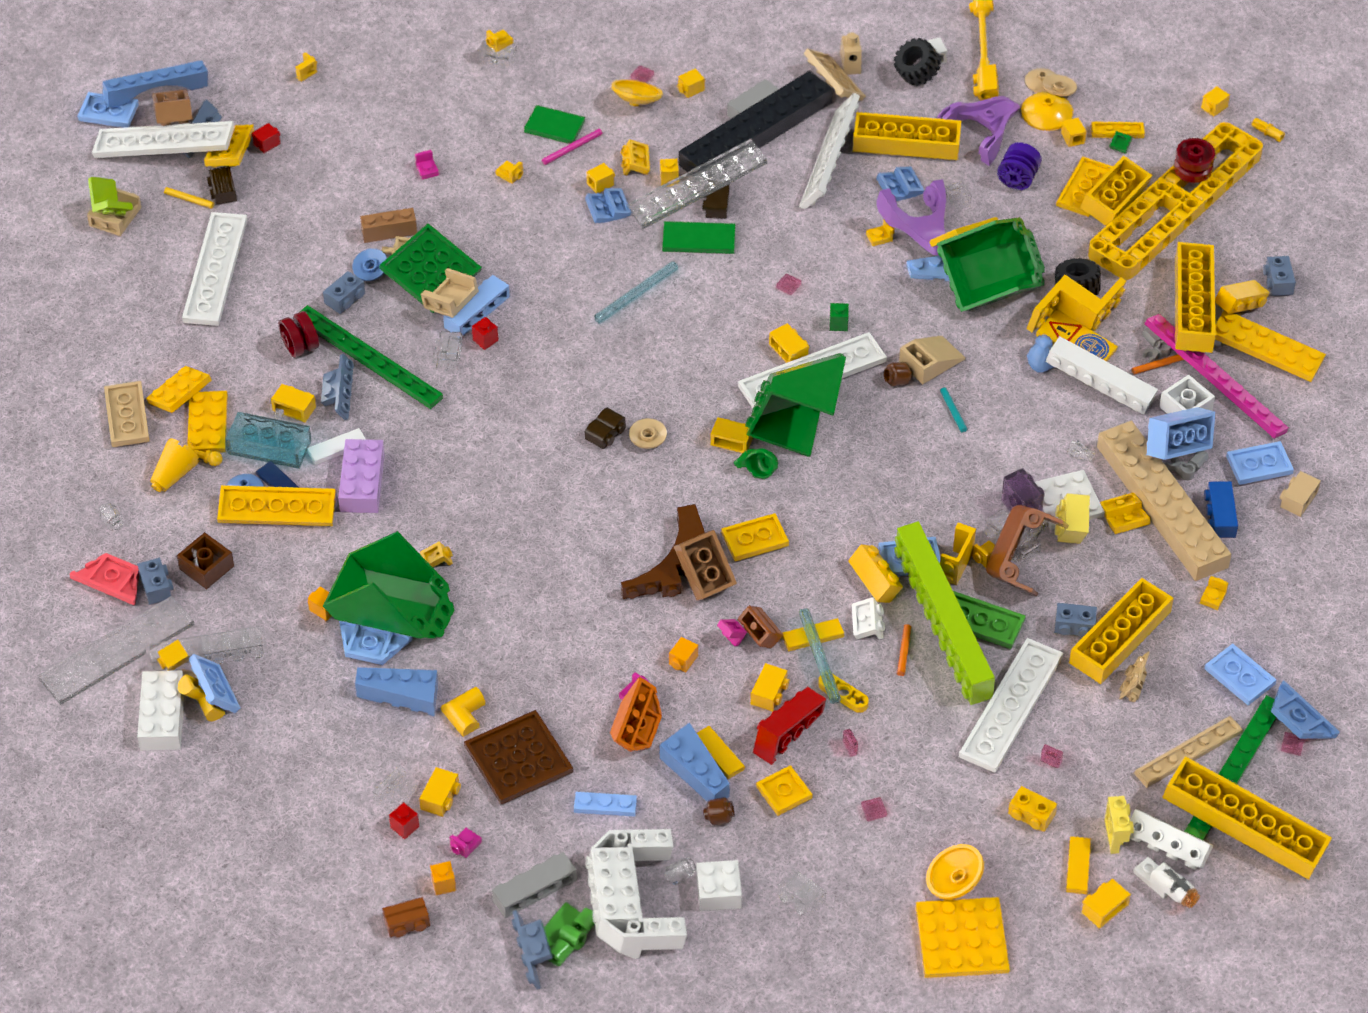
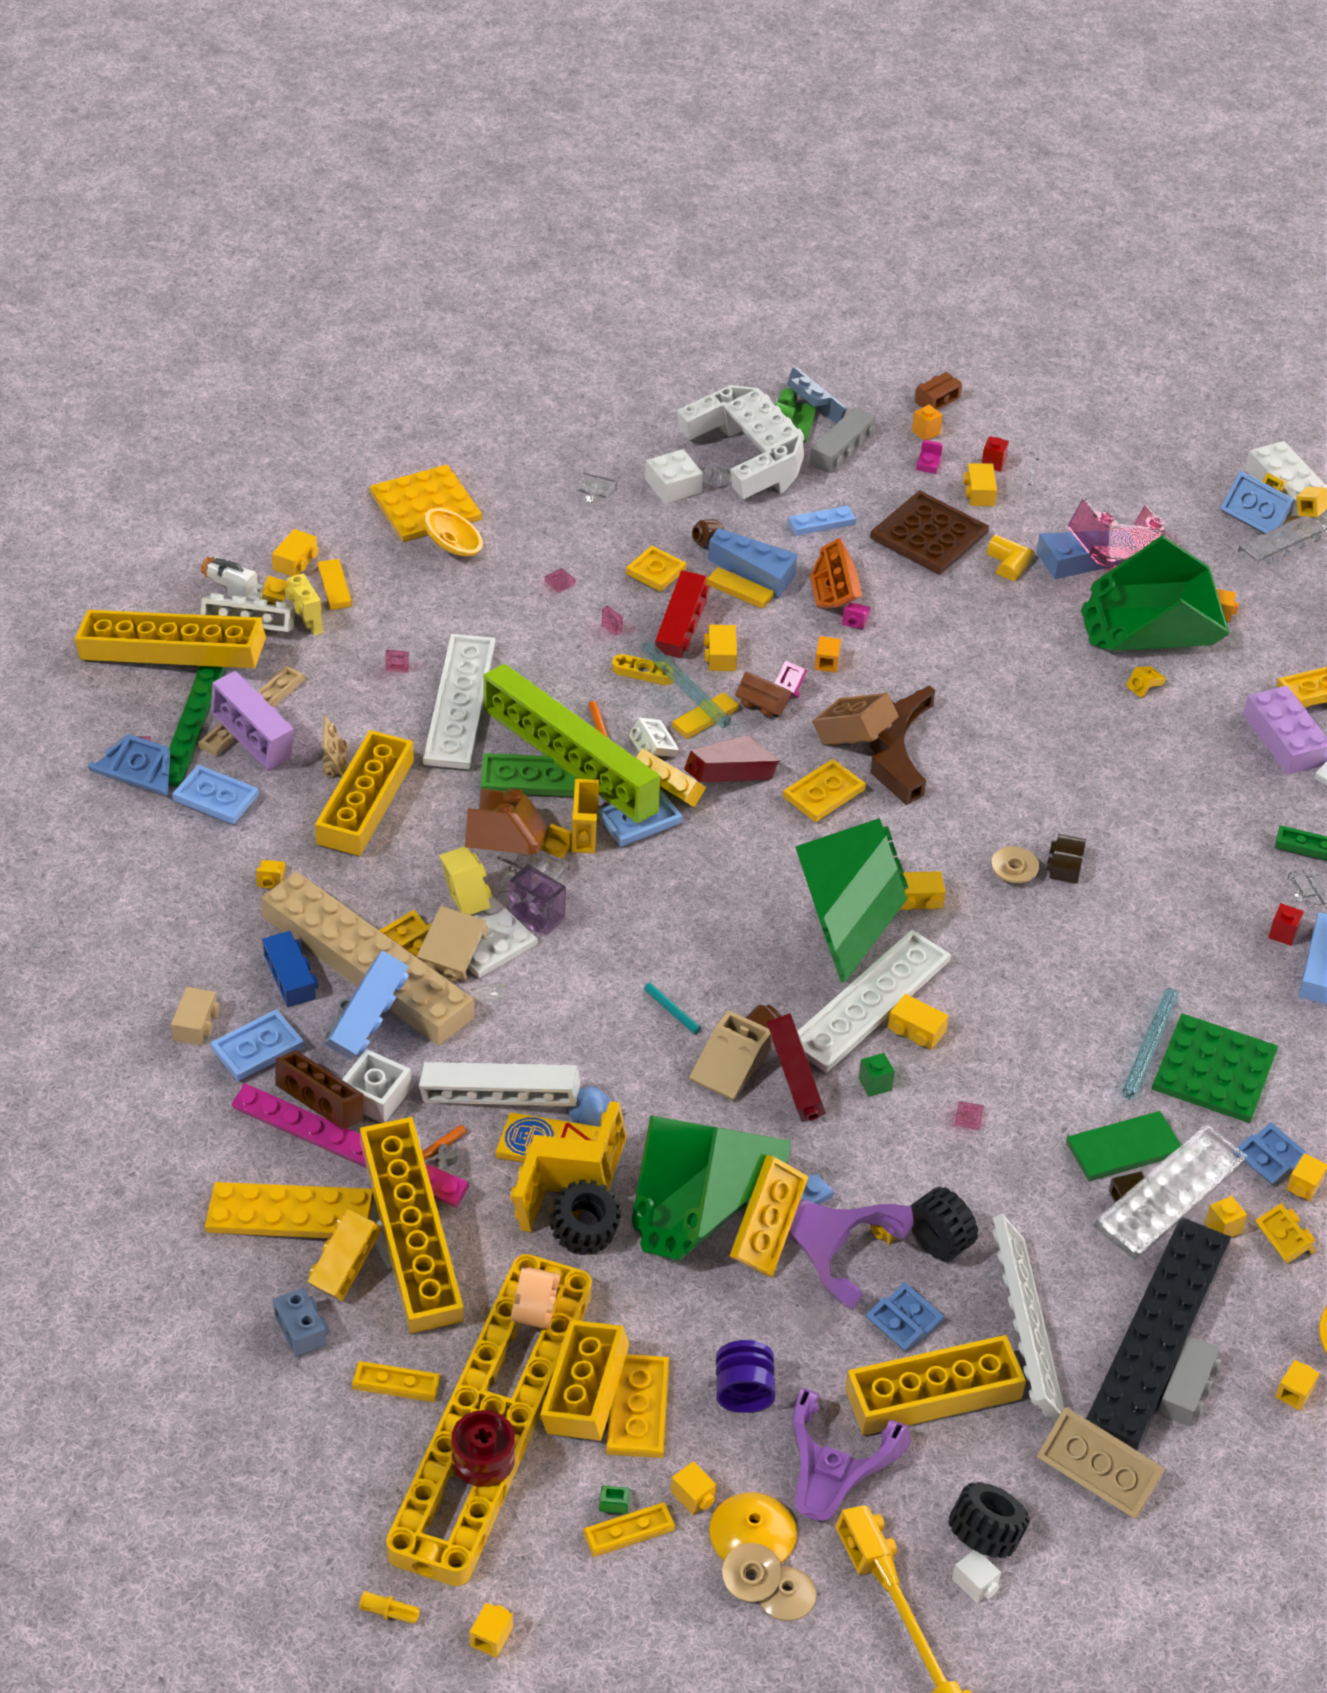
camera: 155 degrees right, 5 degrees down
tan torso [840,32,862,75] -> none
yellow brick [1008,786,1058,832] -> none
sand blue brick [1054,603,1097,637] -> none
none -> lavender brick [211,671,293,771]
none -> yellow brick [259,575,287,605]
none -> reddish brown brick [275,1050,364,1130]
none -> yellow tile [352,1361,441,1402]
none -> tan panel [417,906,489,981]
none -> light nougat brick [510,1267,560,1329]
none -> dark red slope [684,735,779,782]
none -> dark red slope [766,1013,826,1122]
none -> black tyre [909,1186,978,1262]
none -> clear pink windscreen [1067,498,1165,567]
none -> green plate [1152,1013,1278,1123]

